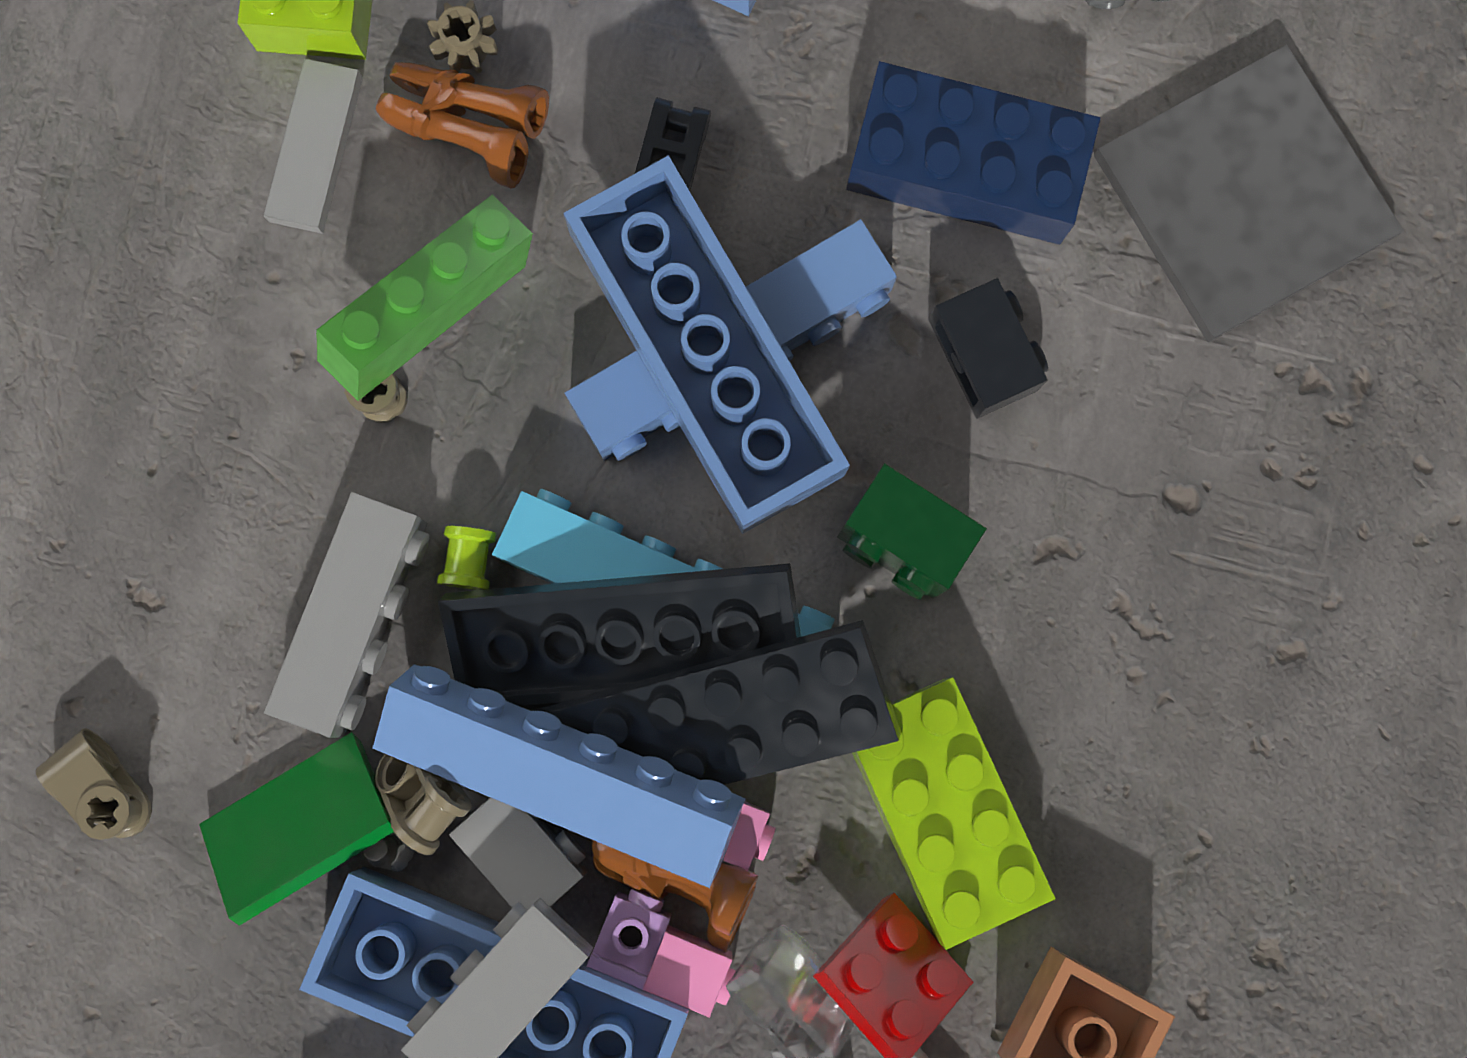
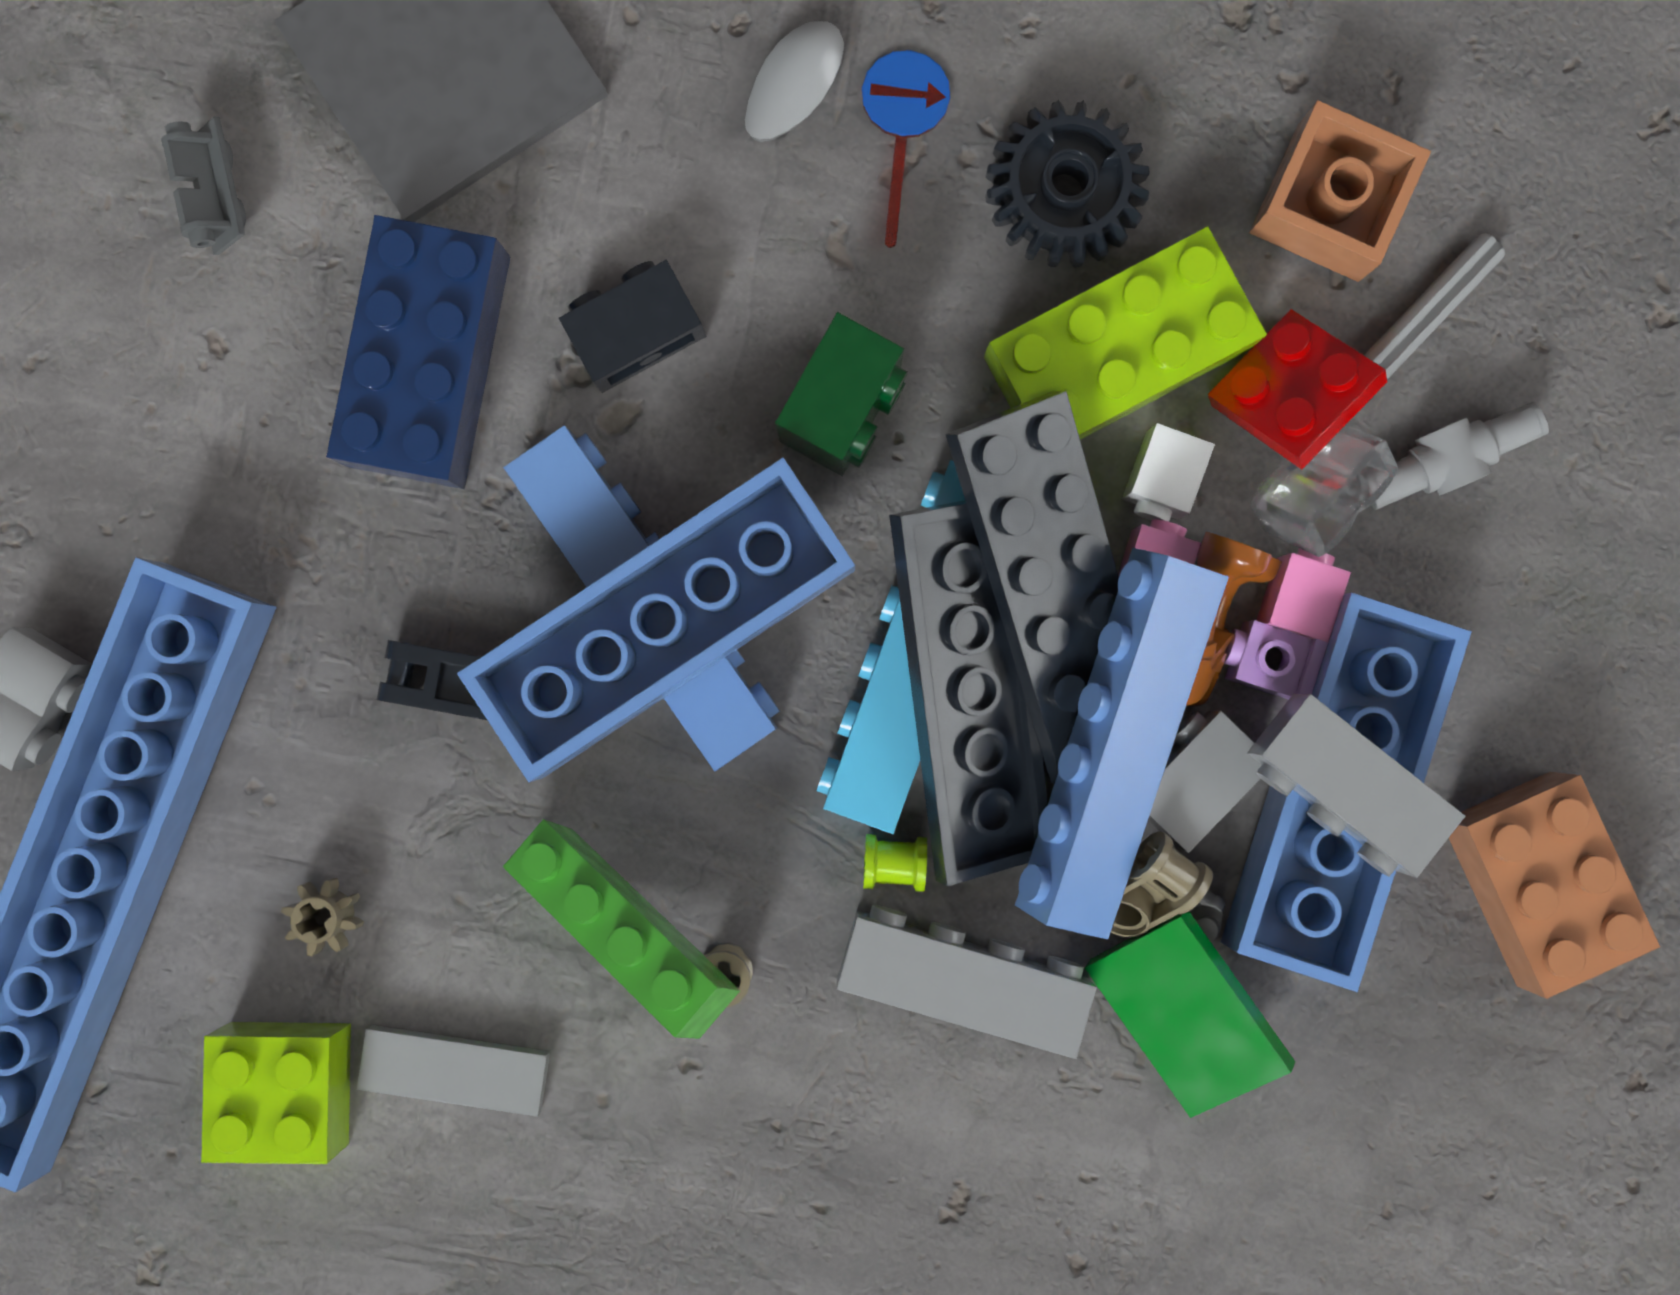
camera: 85 degrees left, 5 degrees up
dark tan piece [36,728,152,840] -> none
dark orange piece [376,62,549,189] -> none
none -> light grey arm [745,21,844,142]
none -> blue piece [861,50,950,248]
none -> black gear [985,100,1150,268]
none -> white brick [1122,423,1215,522]

